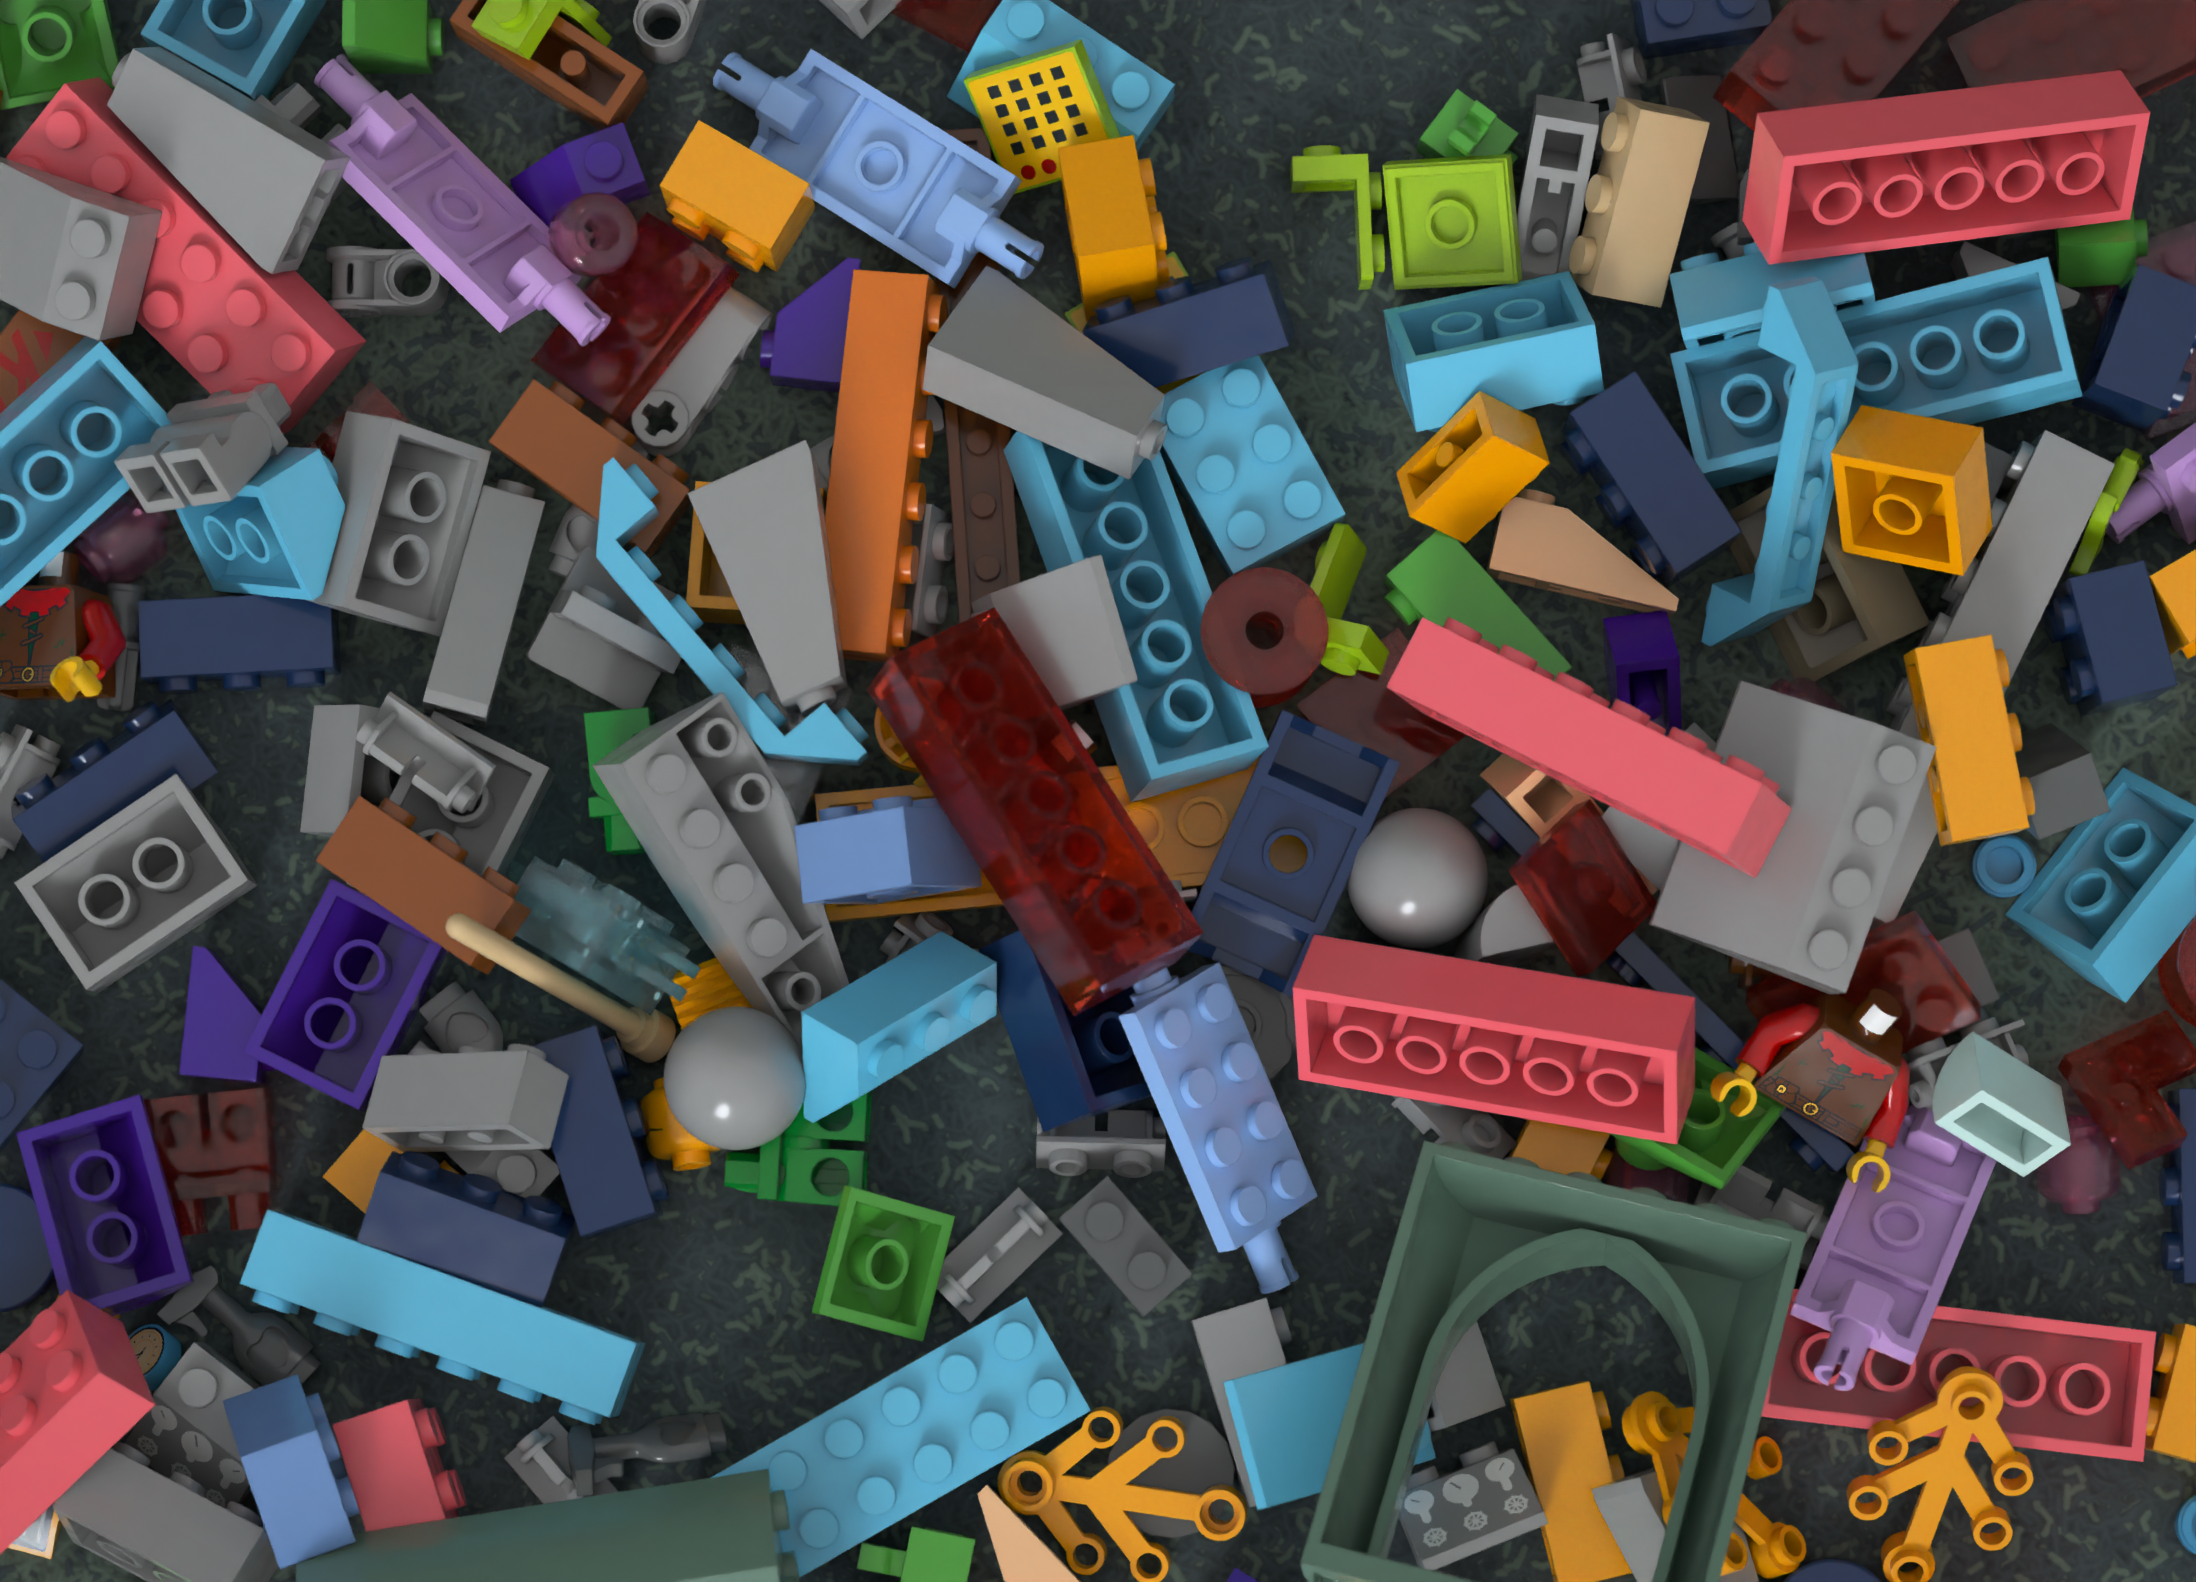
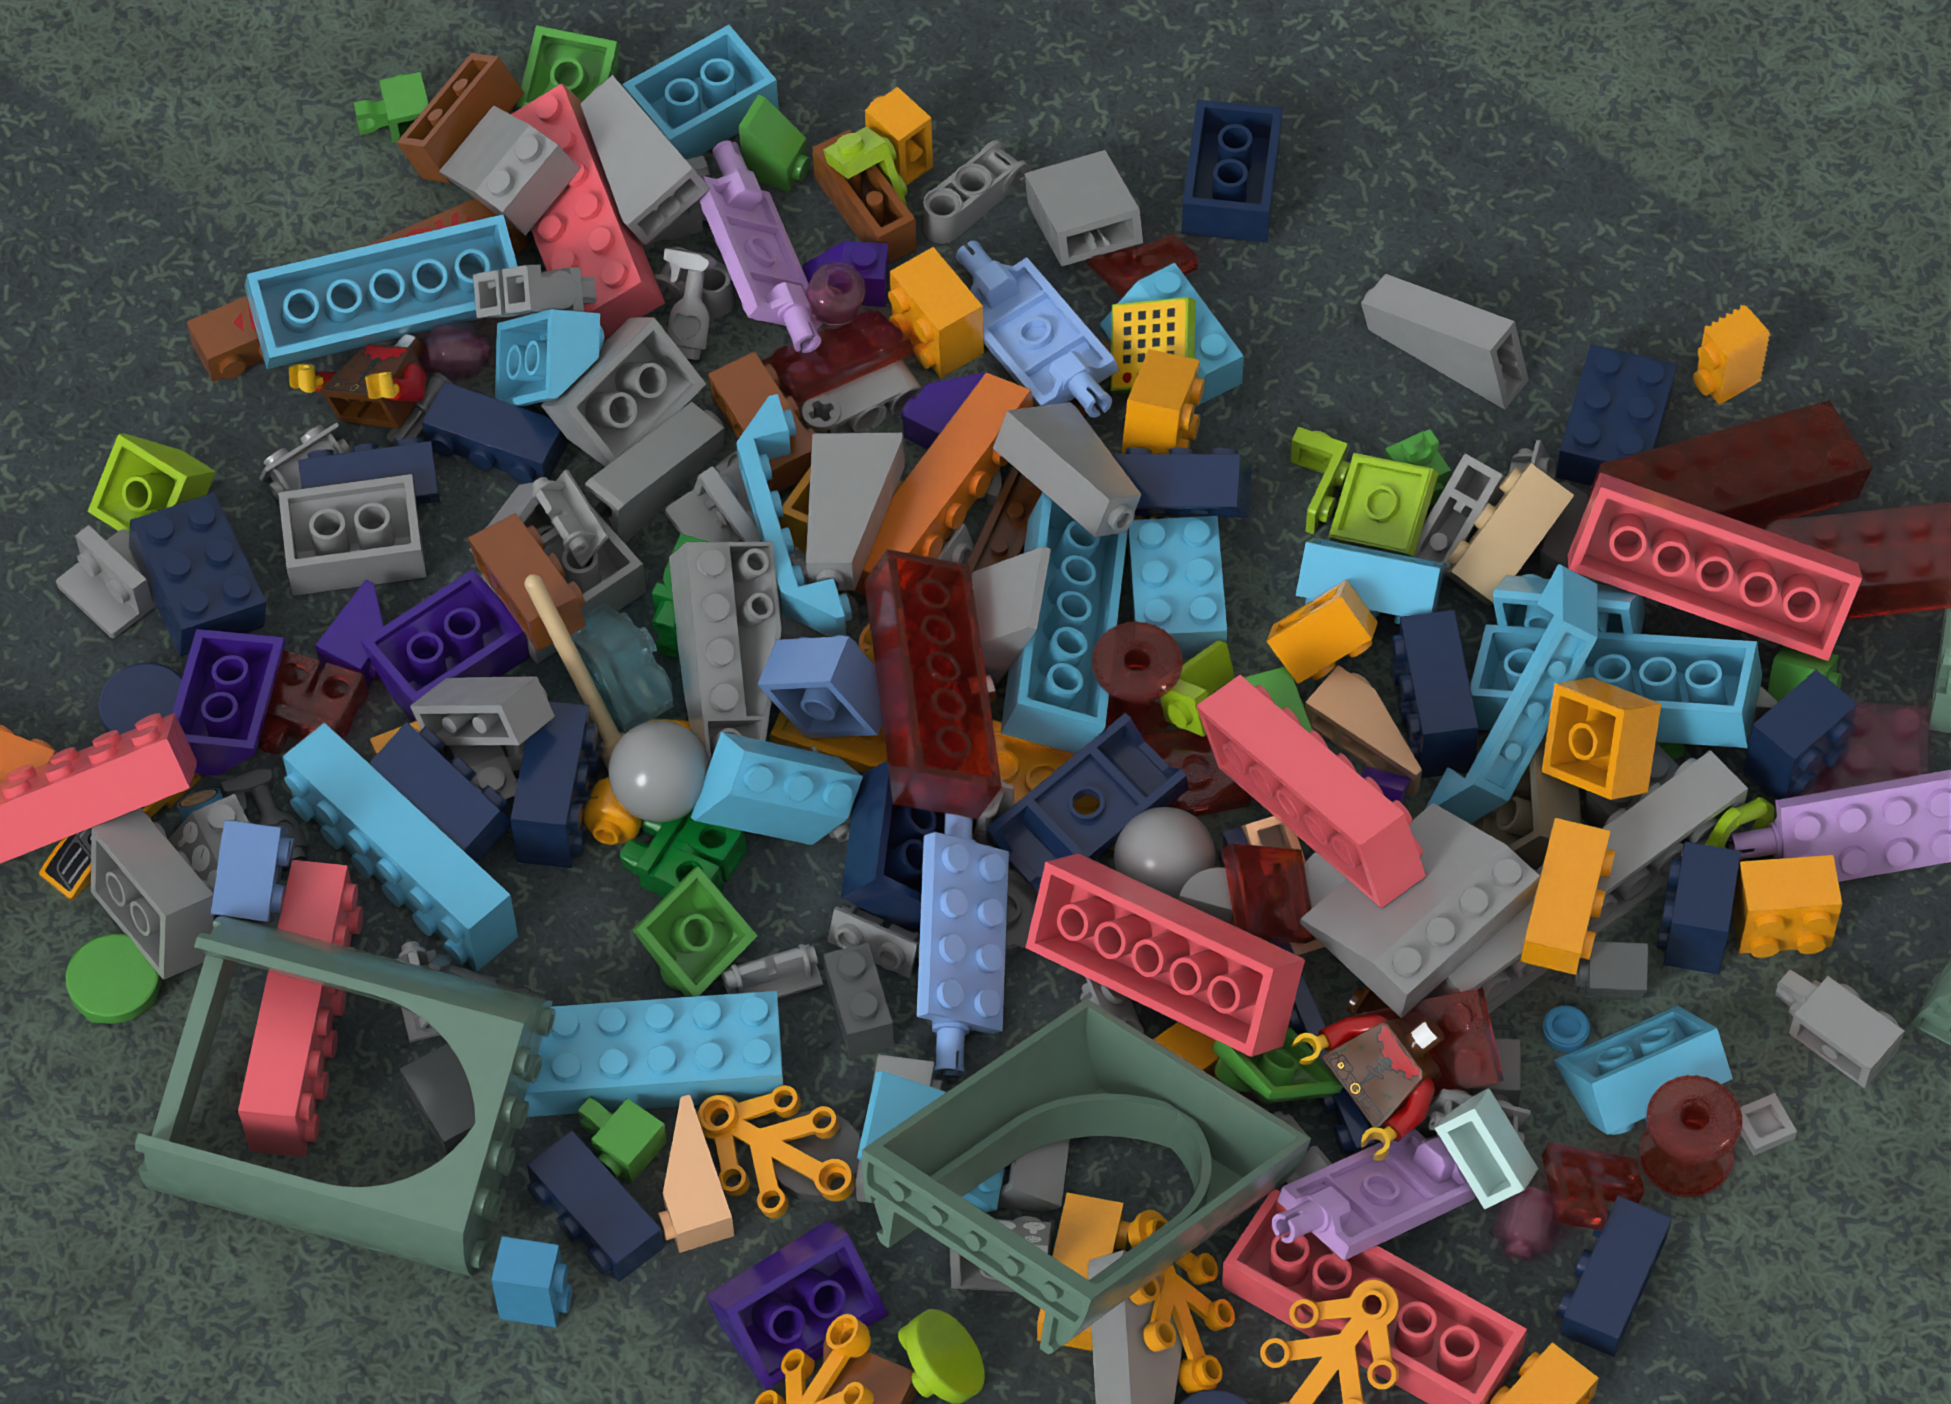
camera: 30 degrees right, 25 degrees down
none -> light grey piece [663,248,717,360]

